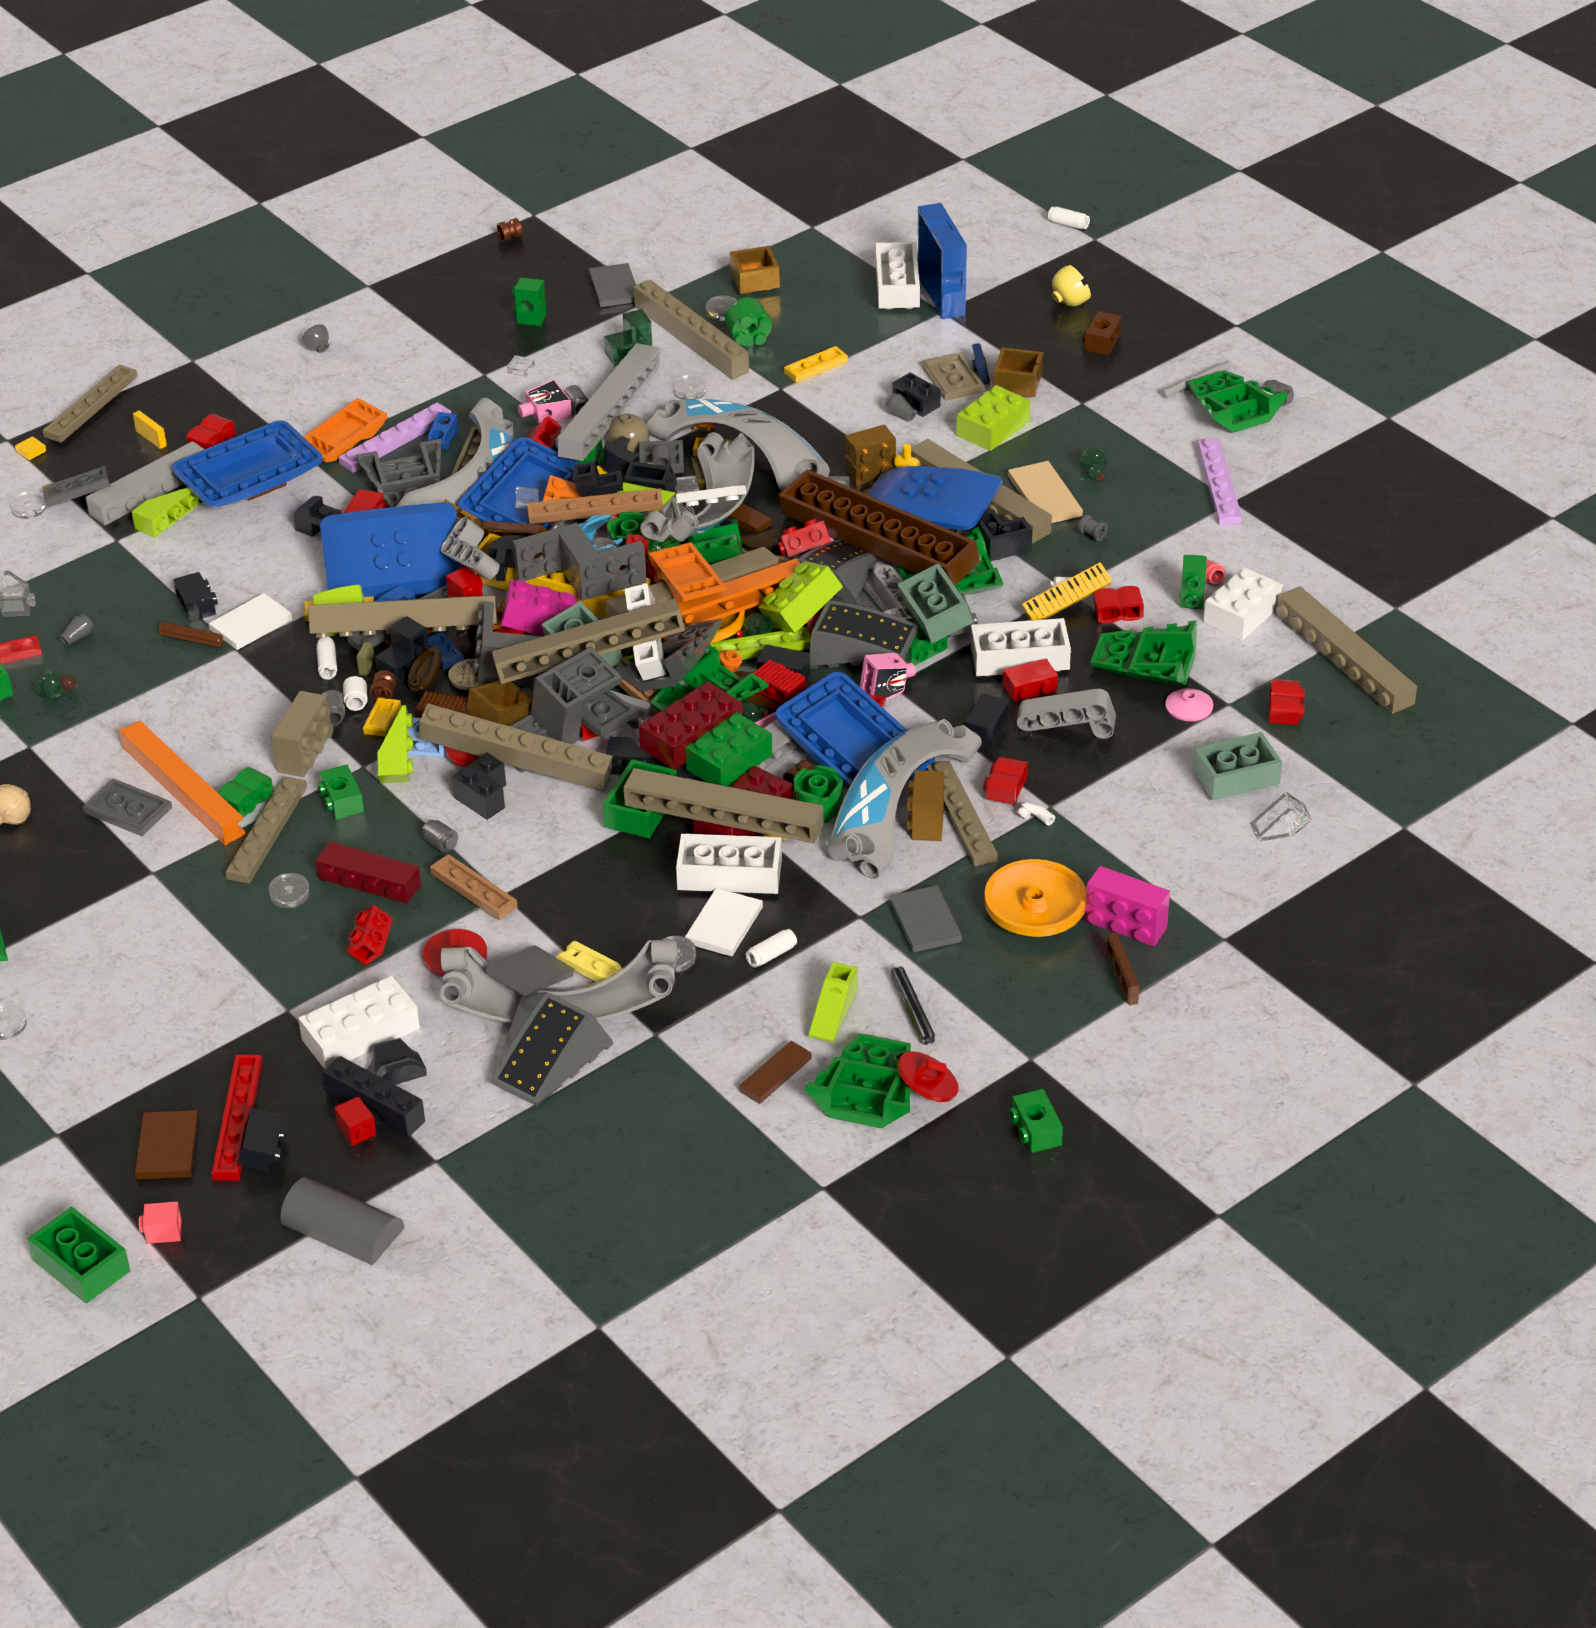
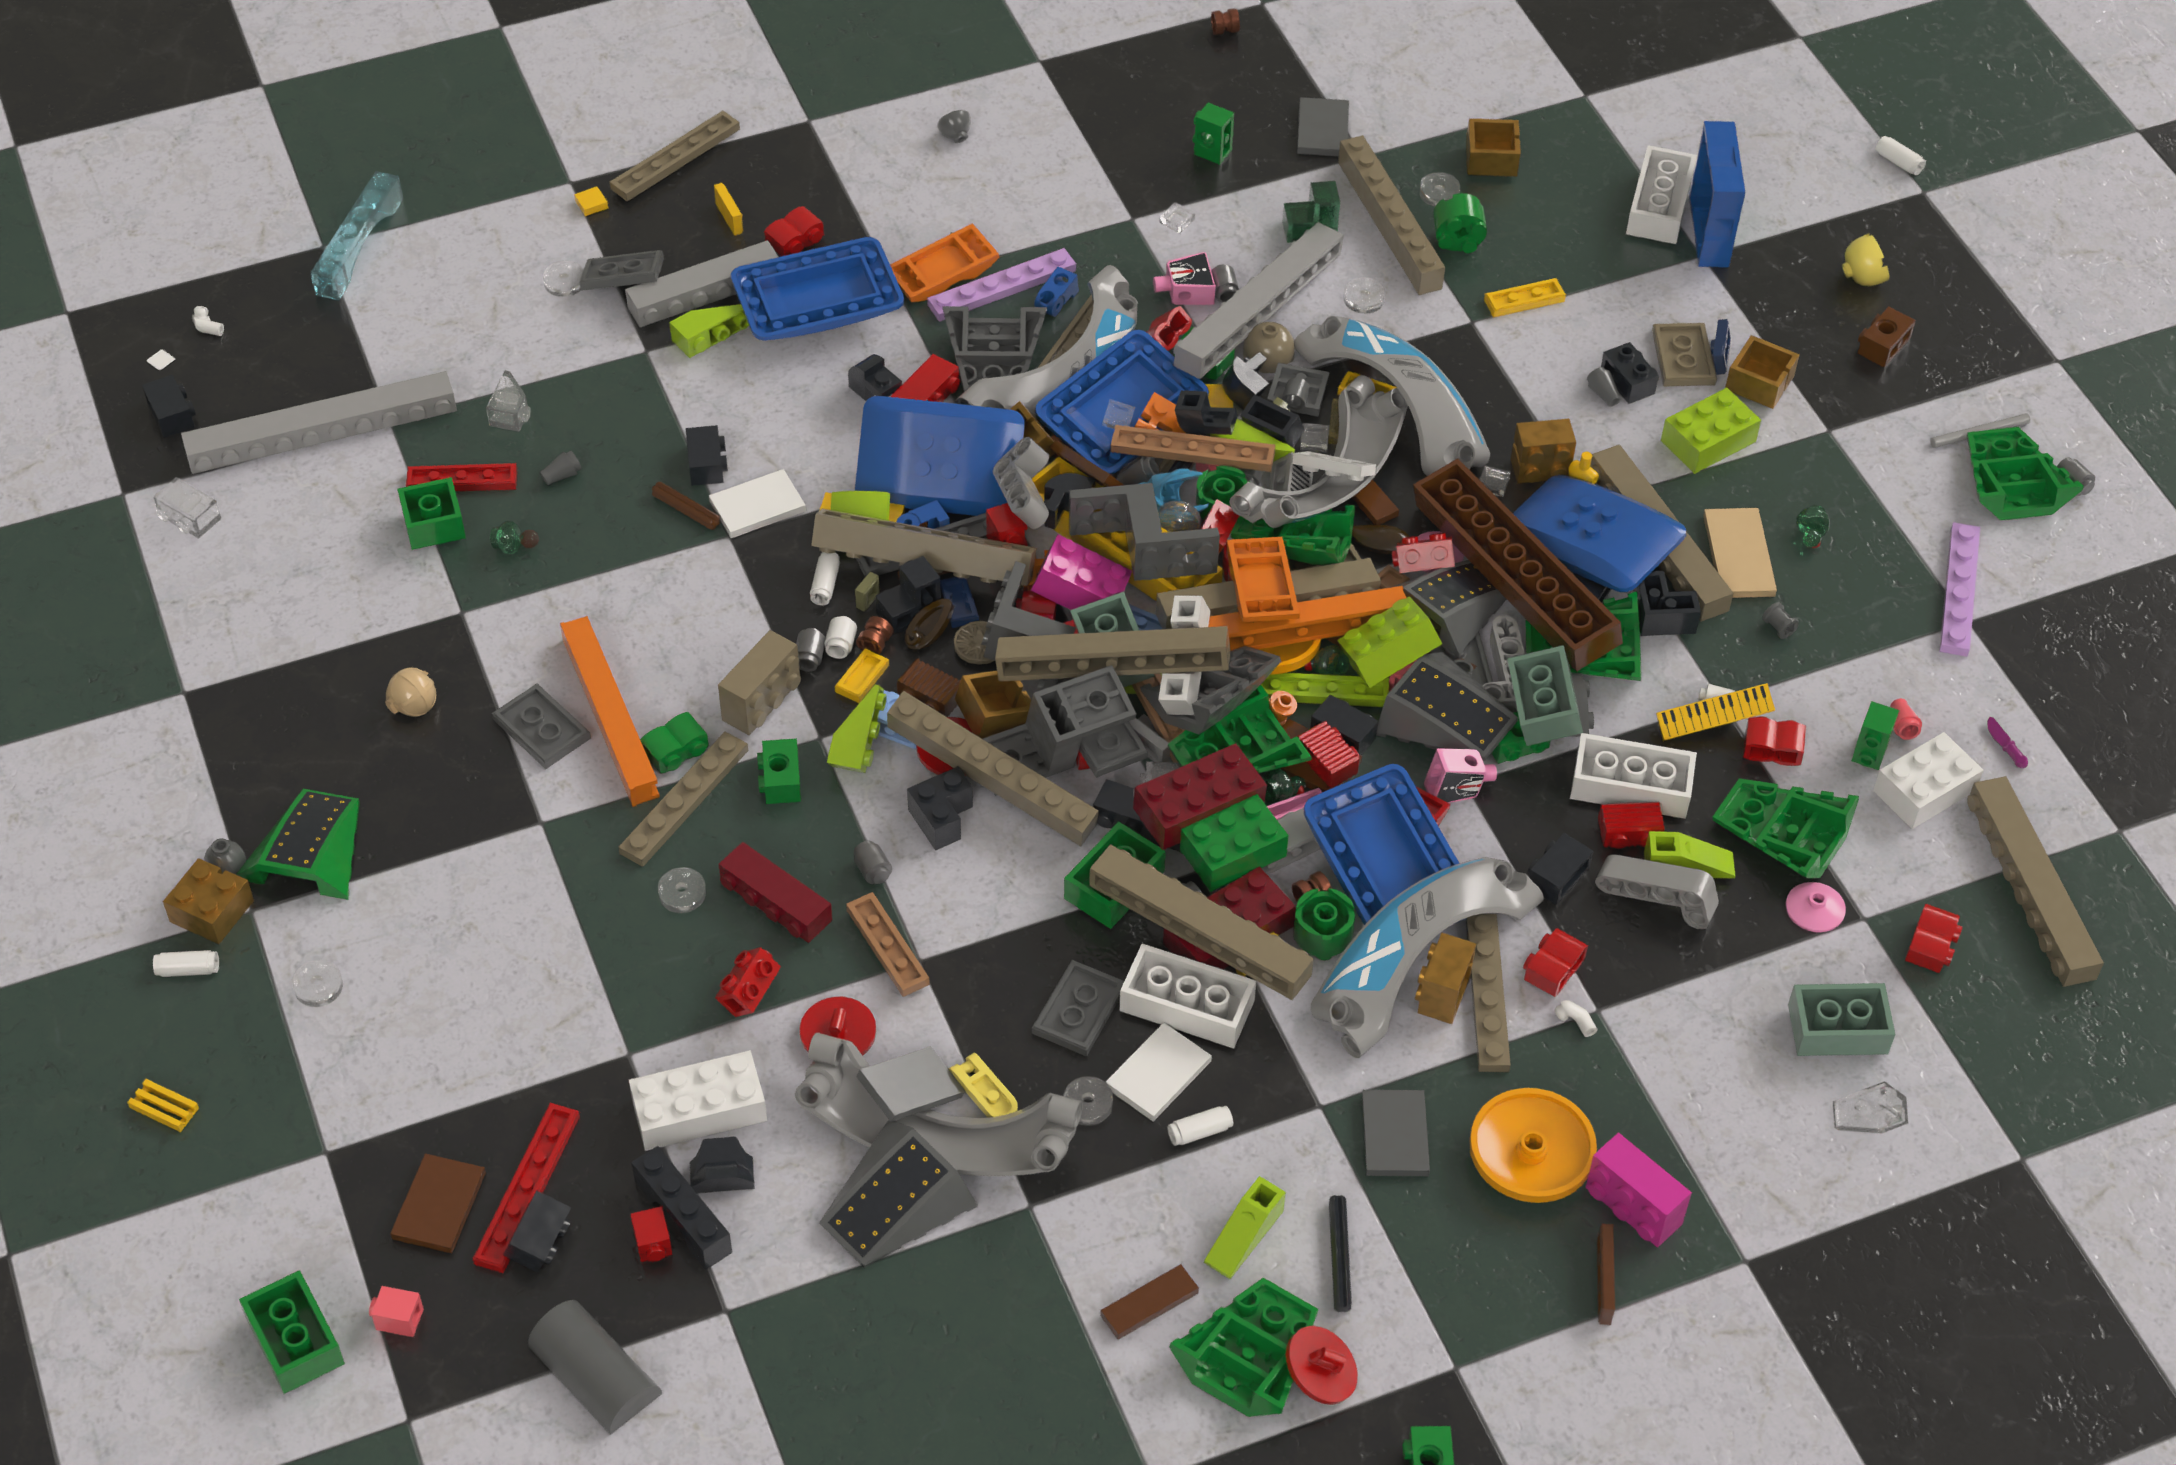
camera: 15 degrees right, 10 degrees up
none -> dark grey tile [1032,960,1124,1056]
none -> lime slope [1644,831,1735,878]
none -> magenta piece [1987,717,2029,768]

